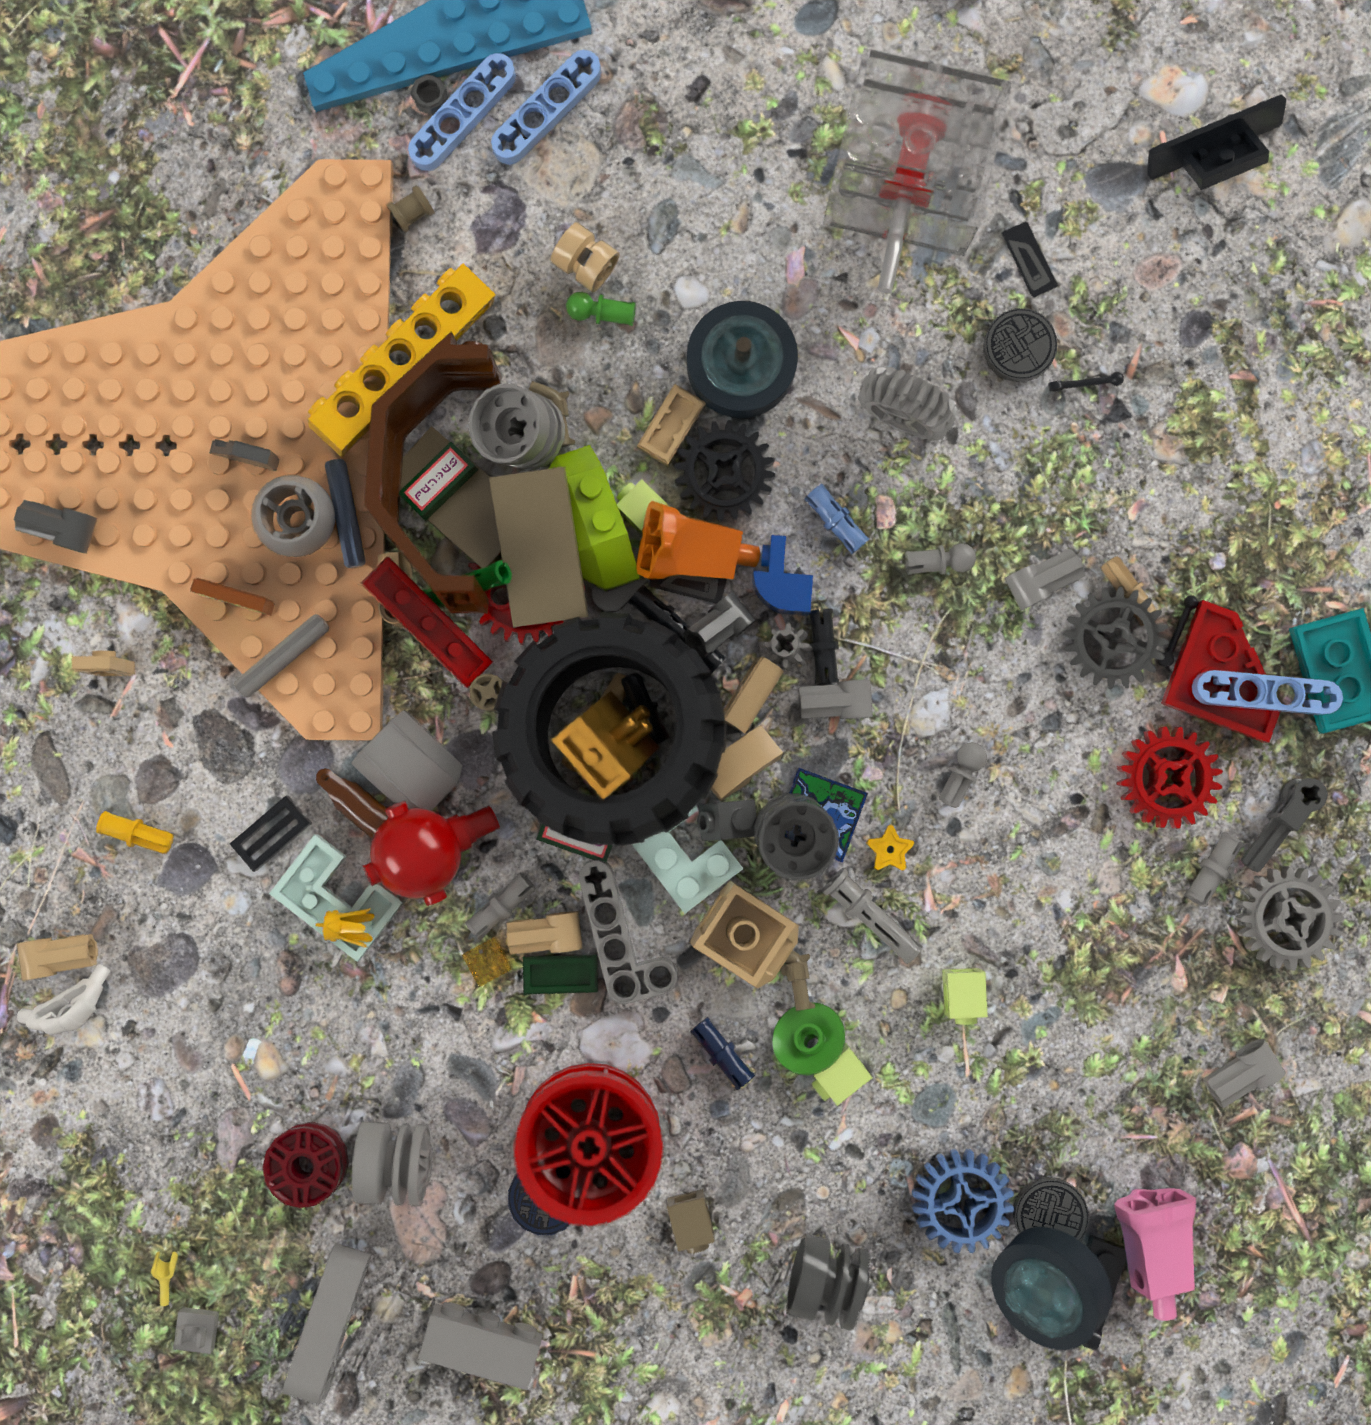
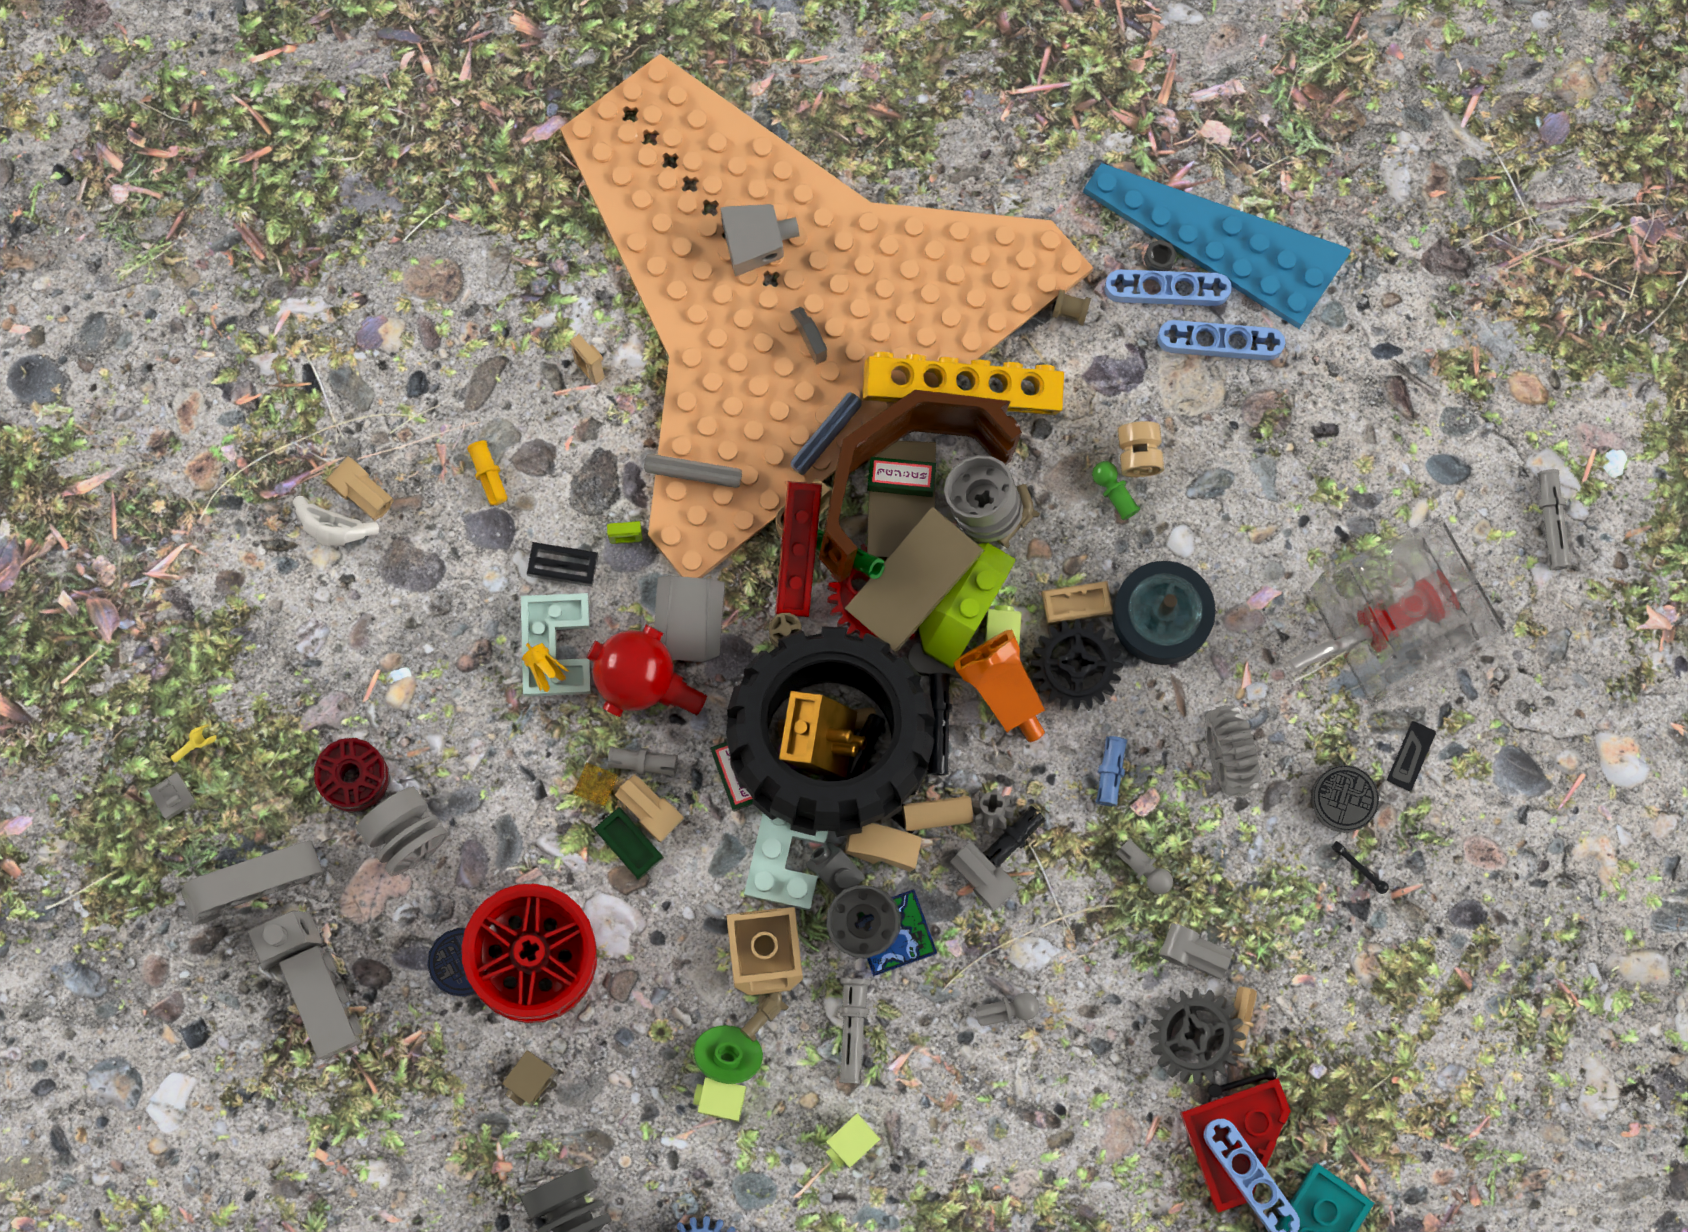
camera: 45 degrees right, 10 degrees down
dark grey piece [14,500,97,554] -> none
dark orange tile [190,578,275,616] -> none
light grey wheel [251,475,335,557] -> none
reddish brown piece [316,768,388,839] -> none
light grey beam [579,860,677,1004] -> none
sticker [649,575,727,604] -> none
dark grey piece [683,592,756,658] -> none
dark blue pin [690,1017,755,1090] -> none
blue brick [752,535,813,616] -> none
yellow plate [866,824,914,871] -> none
red gear [1116,726,1223,829] -> none
black bracket [1147,94,1287,190] -> none
none -> light grey torso [248,910,324,971]
none -> lime tile [607,521,643,544]
none -> light grey torso [720,204,800,276]

